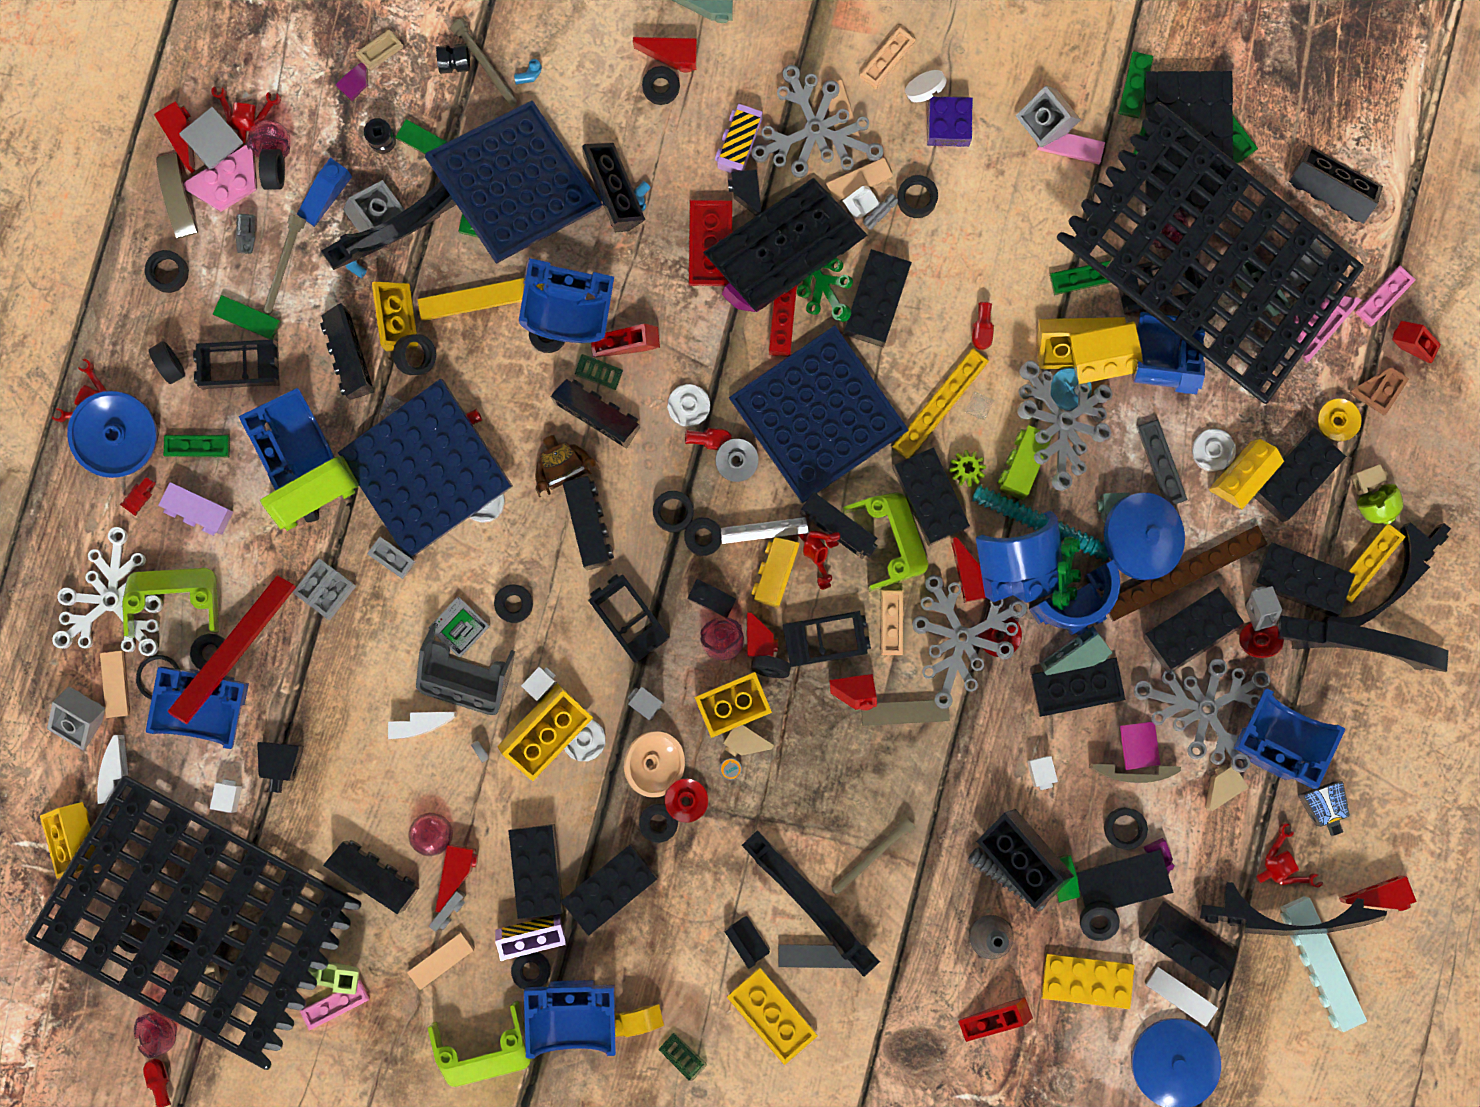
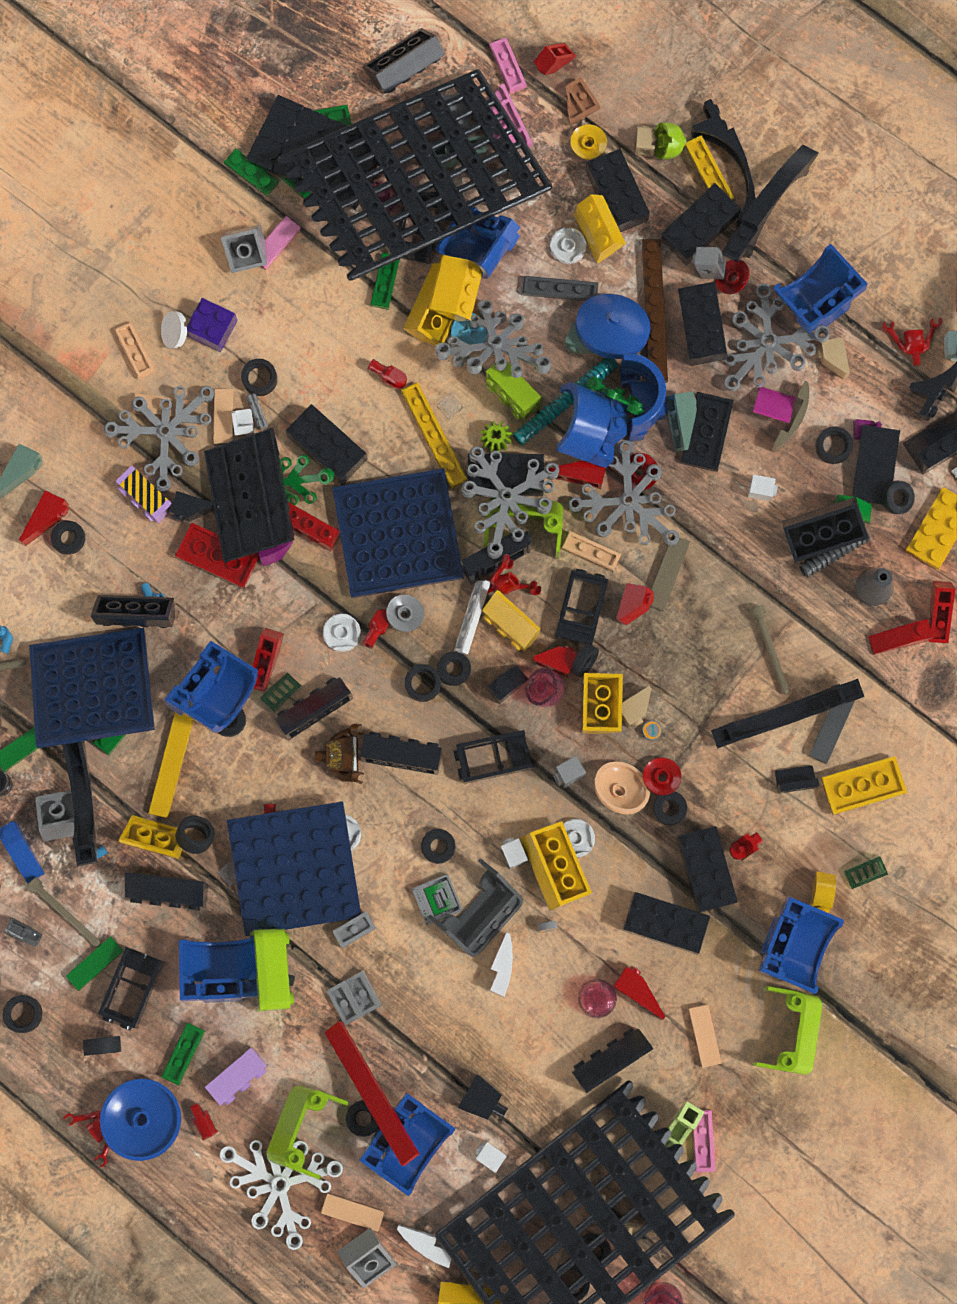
camera: 70 degrees left, 5 degrees down
black tyre [136,655,180,700] -> none
light grey plate [429,890,466,932] -> none
lavender brick [495,914,566,961] -> none
black tyre [511,952,551,990] -> none
torso [1298,781,1350,836] -> none
none -> light grey plant [461,446,559,559]
none -> red hips [730,832,763,861]
none -> red slope [868,619,933,655]

